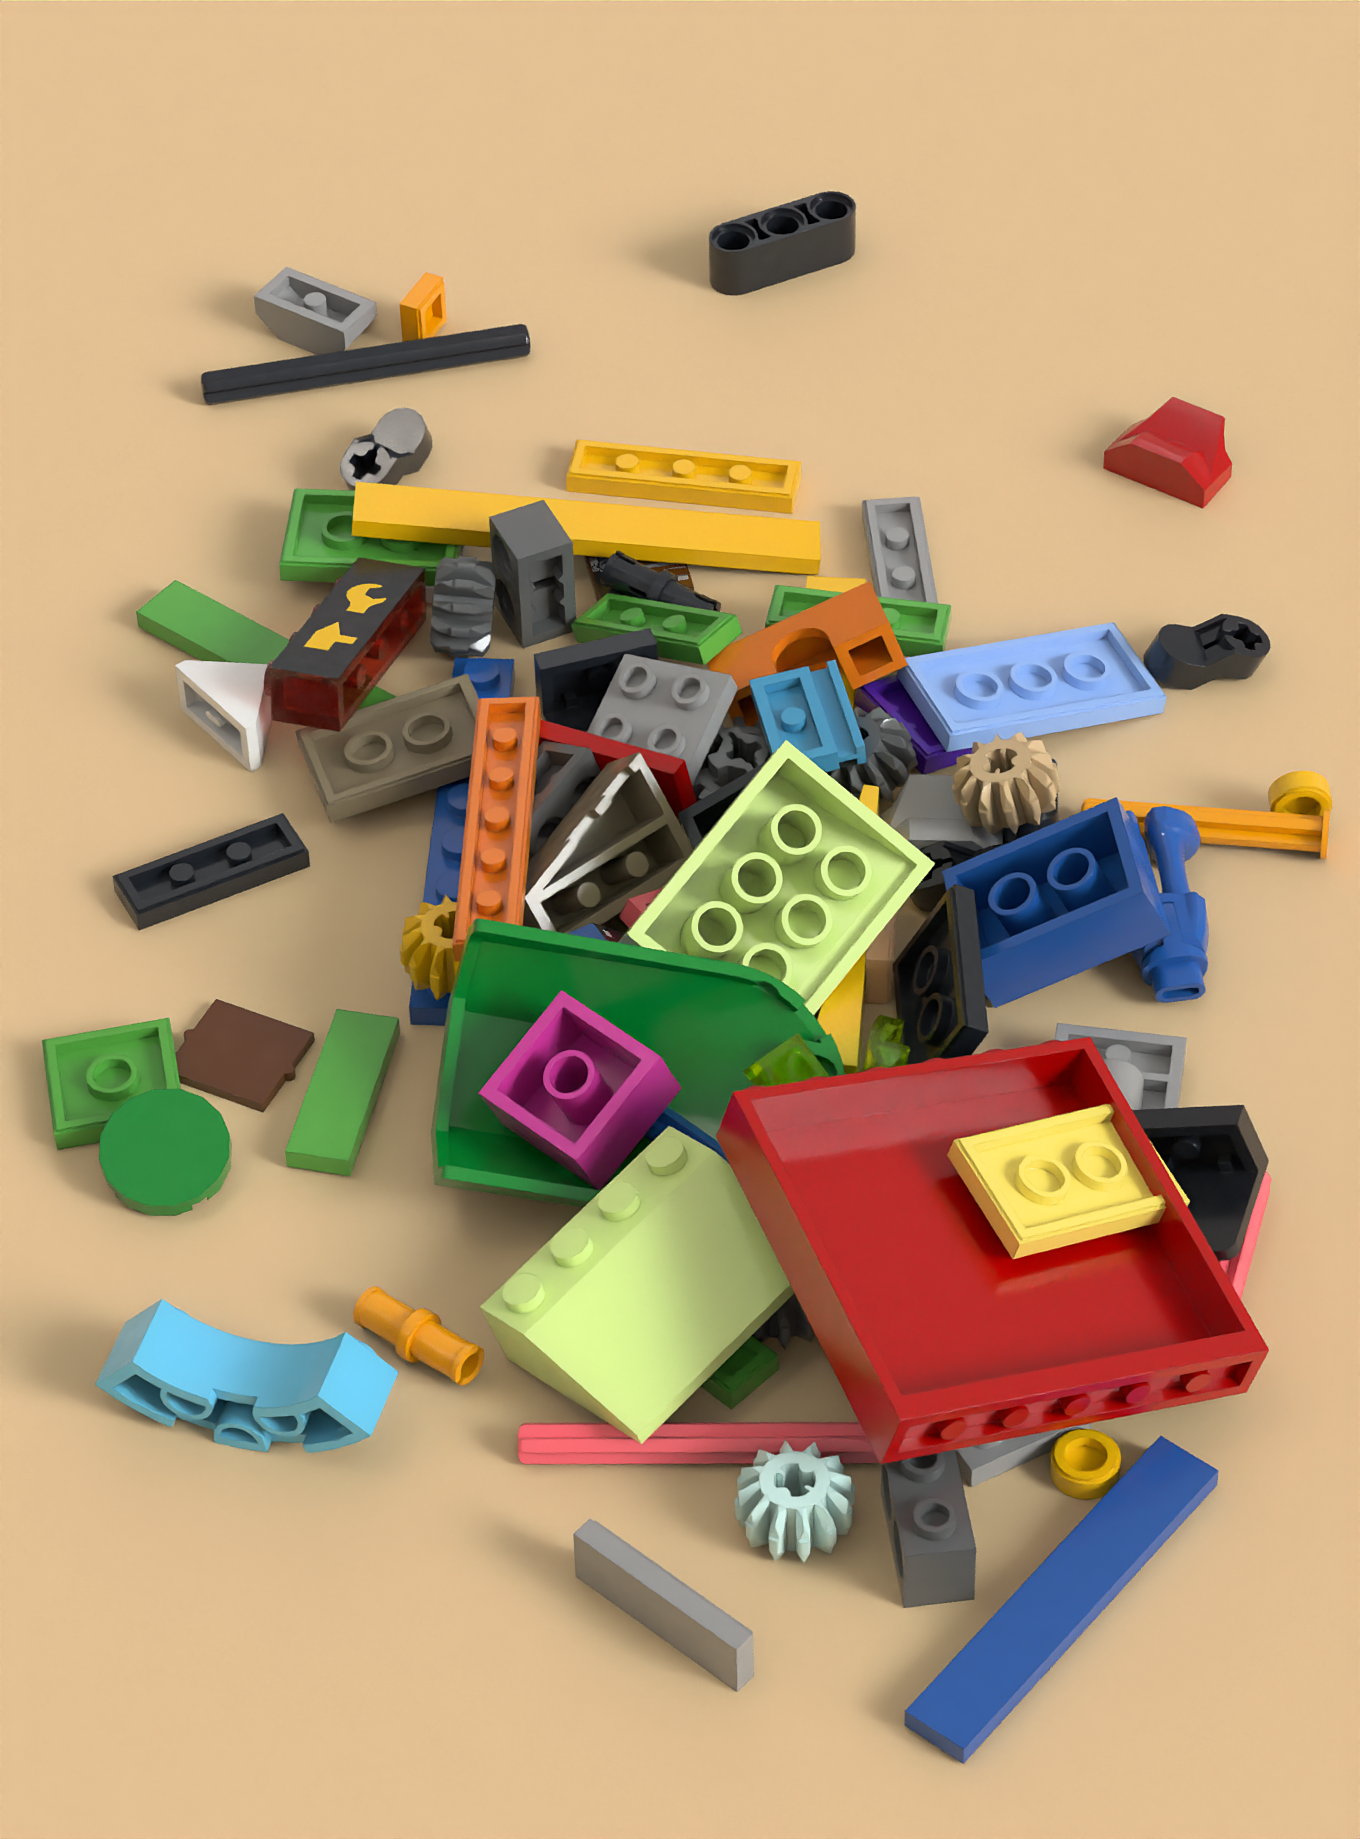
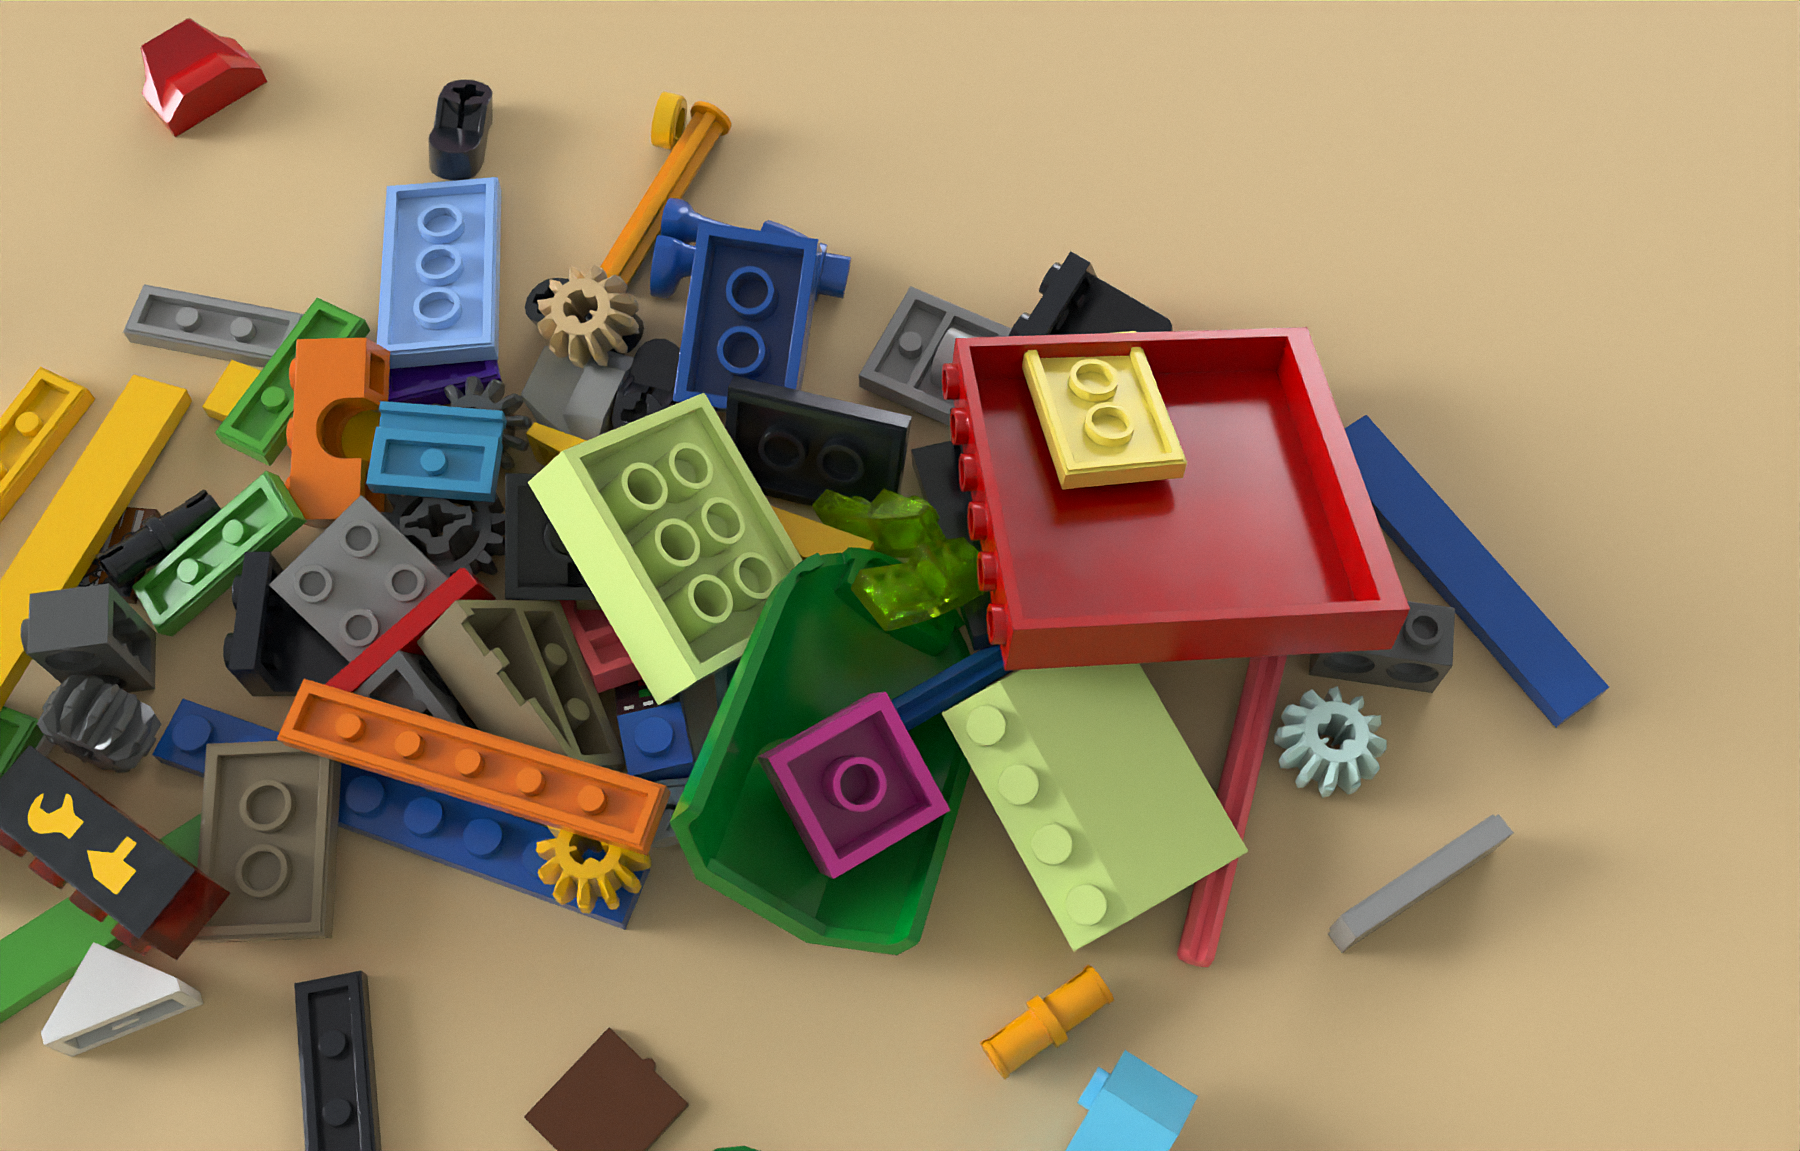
camera: 75 degrees left, 20 degrees up
bright green tile [285,1009,400,1176] -> none

